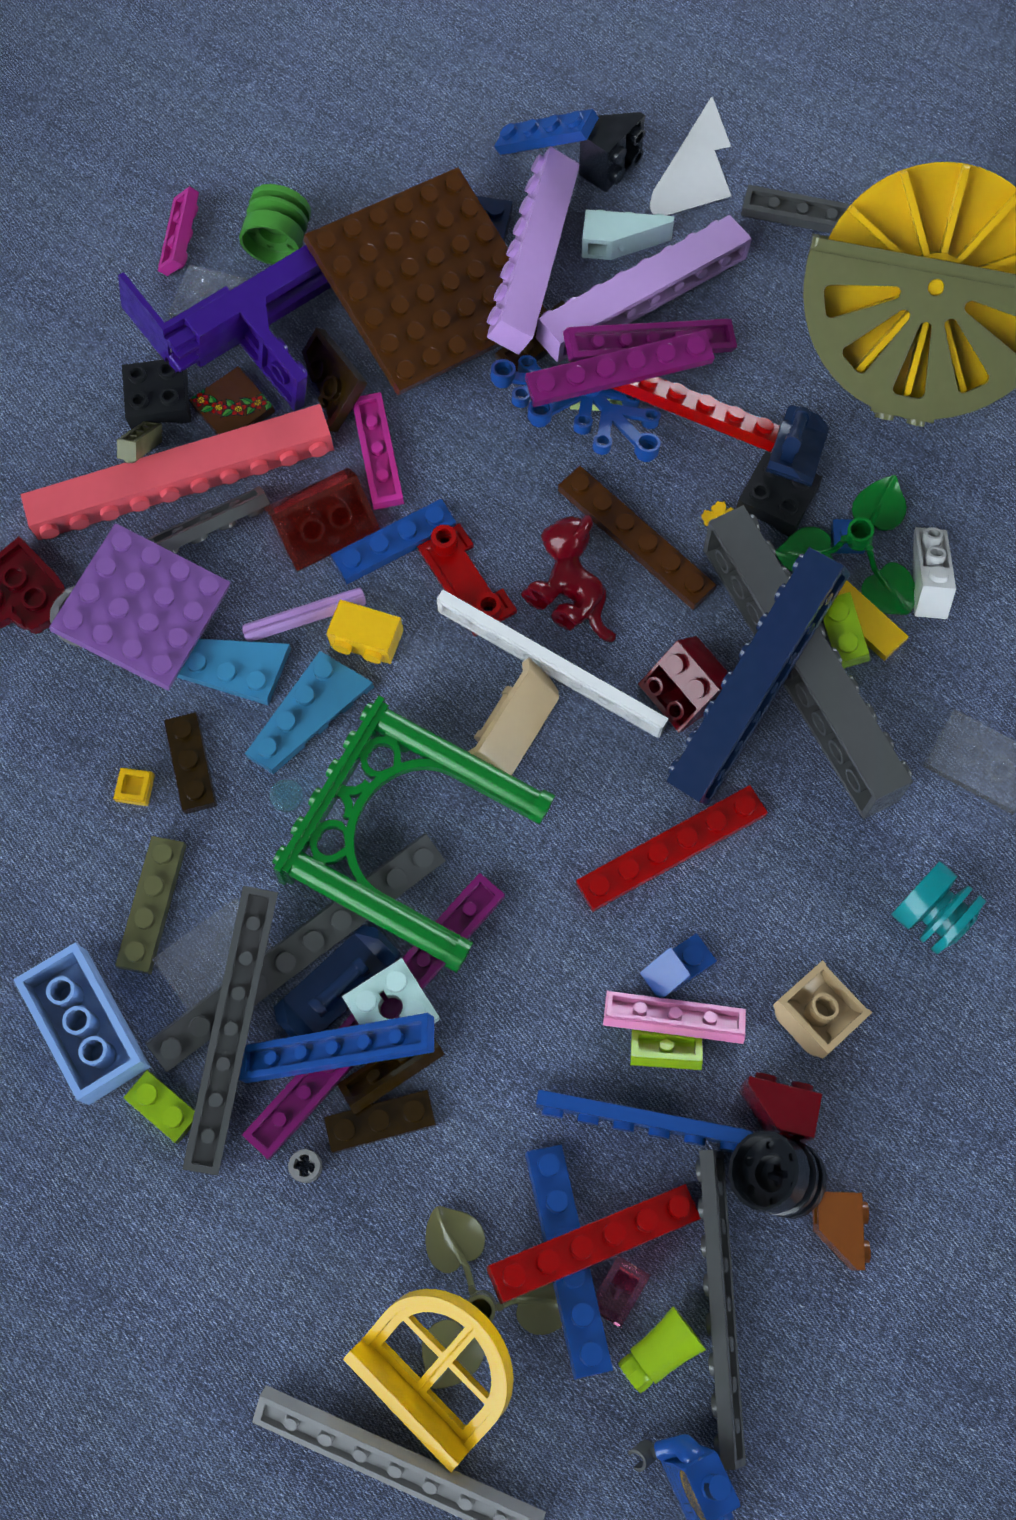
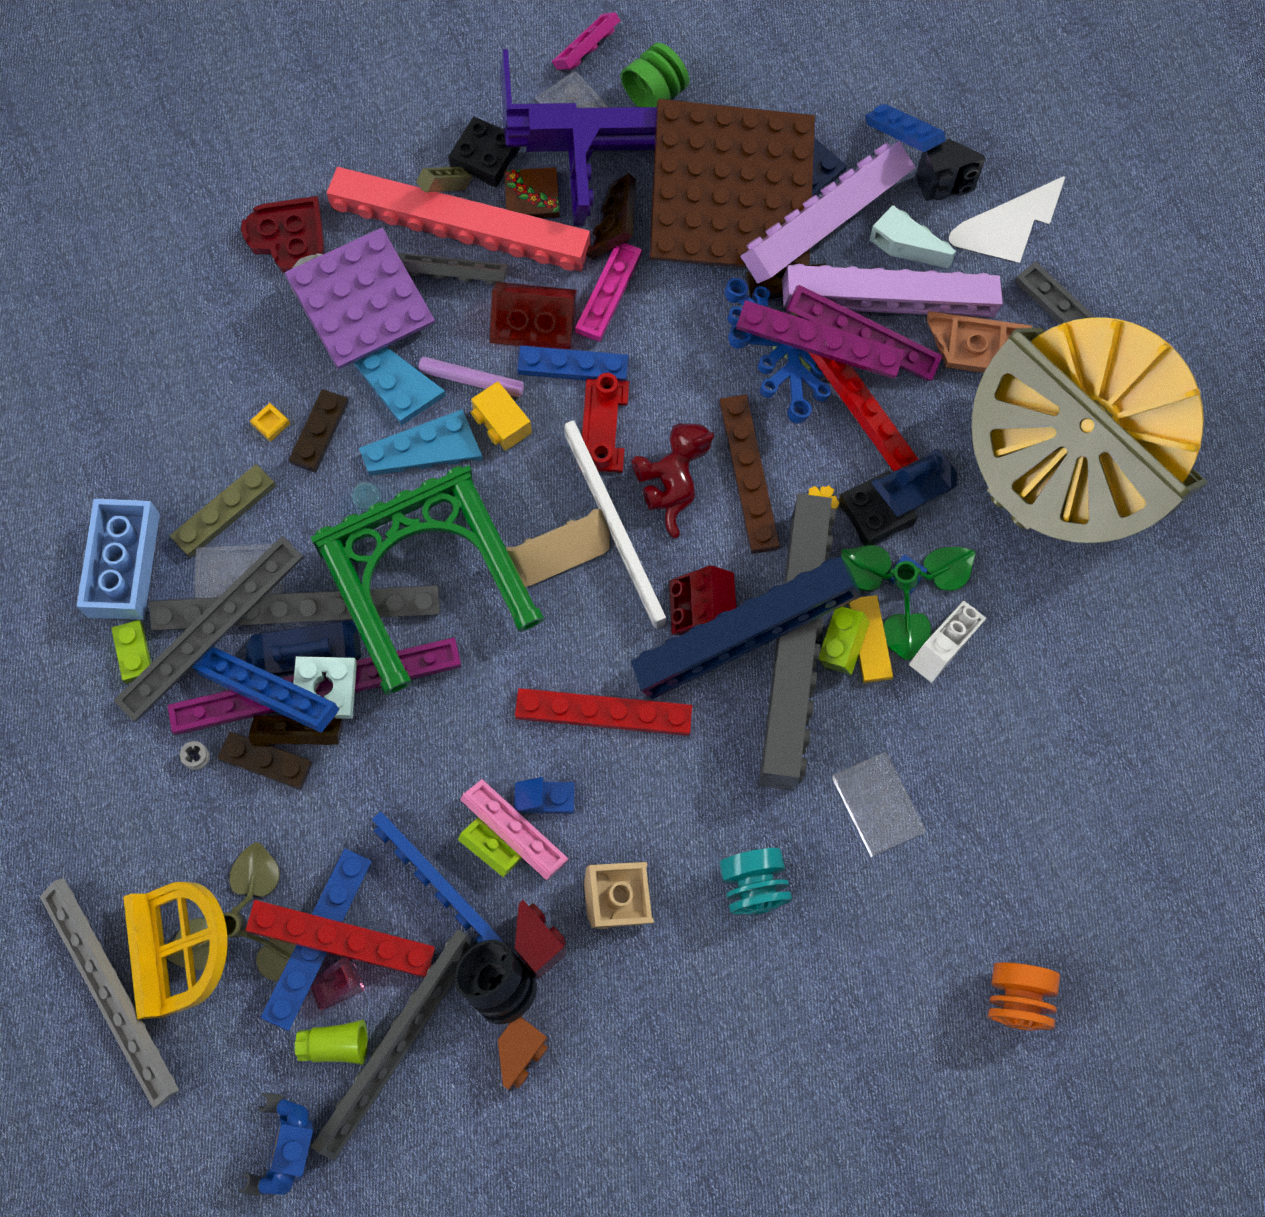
camera: 30 degrees right, 0 degrees up
none -> nougat wing [926,311,1032,373]

